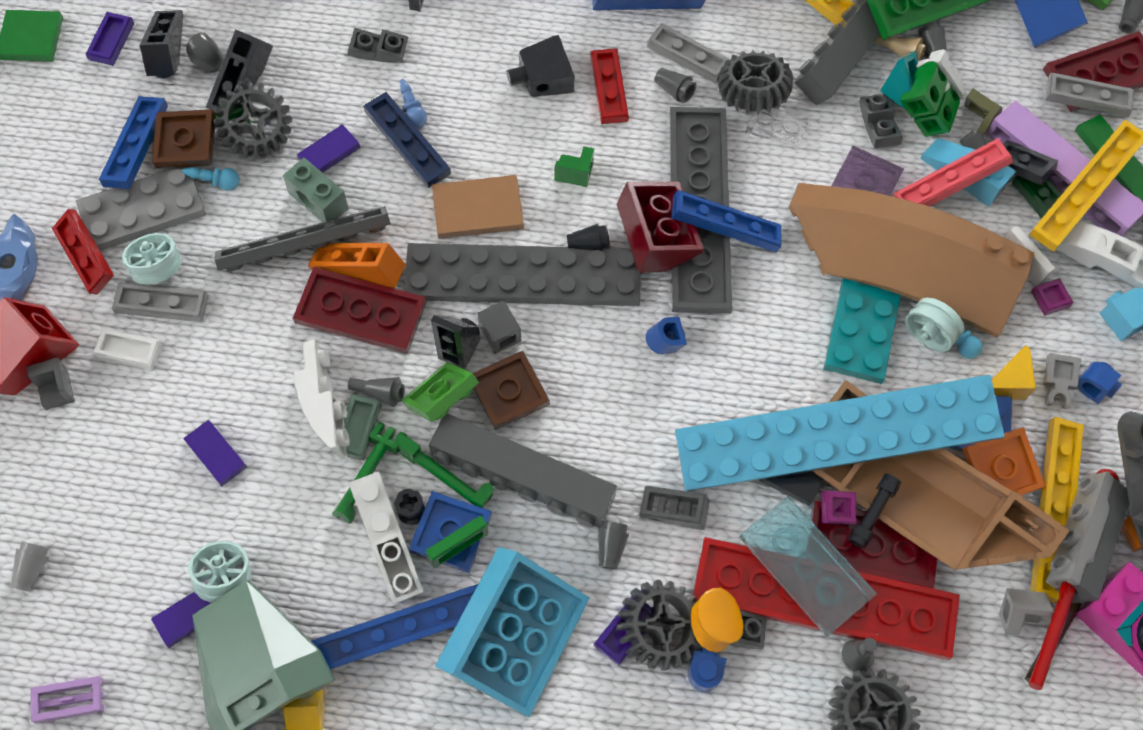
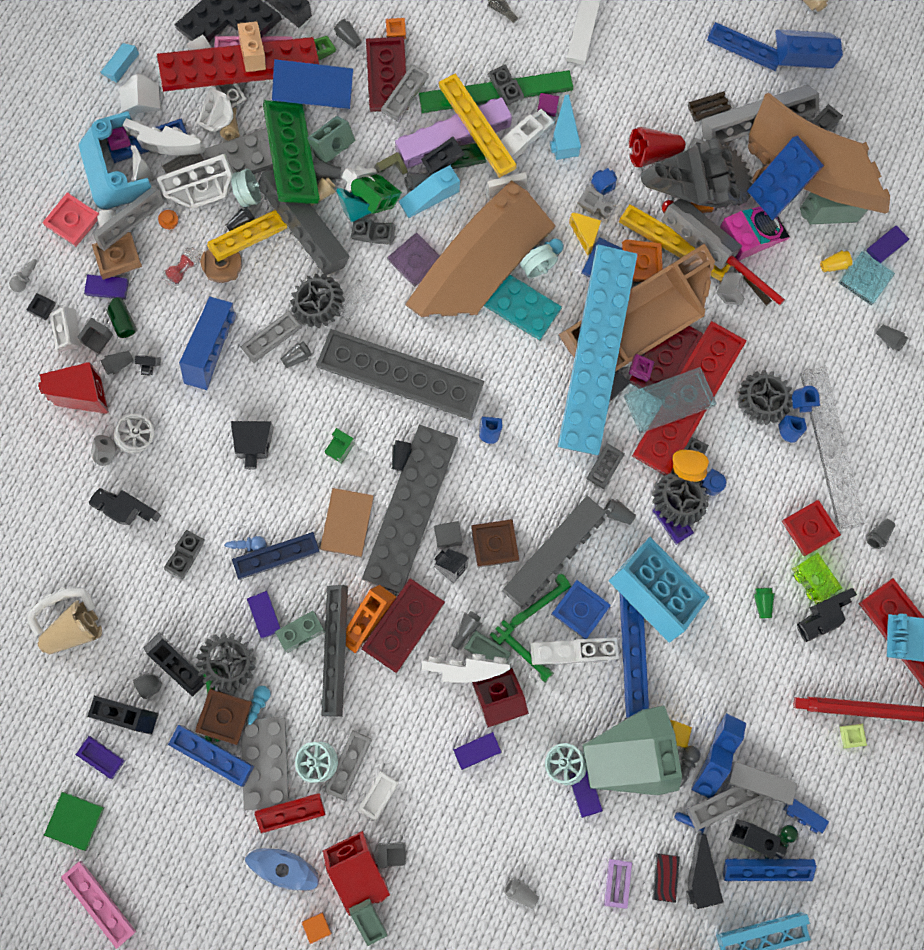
camera: 75 degrees left, 10 degrees up
black bush [394,489,425,525] -> none
bright green plate [402,362,479,422] -> none
green tile [425,515,488,568] -> none
red tile [590,48,629,124] -> none
dark red slope [616,182,704,273] -> none
blue tile [672,190,781,253] -> none
dark grey cone [842,638,877,672] -> none
black bar [848,473,902,549] -> none
coral tile [893,138,1013,207] -> none
magenta tile [1031,278,1074,316] -> none
none -> sand green brick [307,116,356,163]
none -> dark red slope [472,668,529,728]

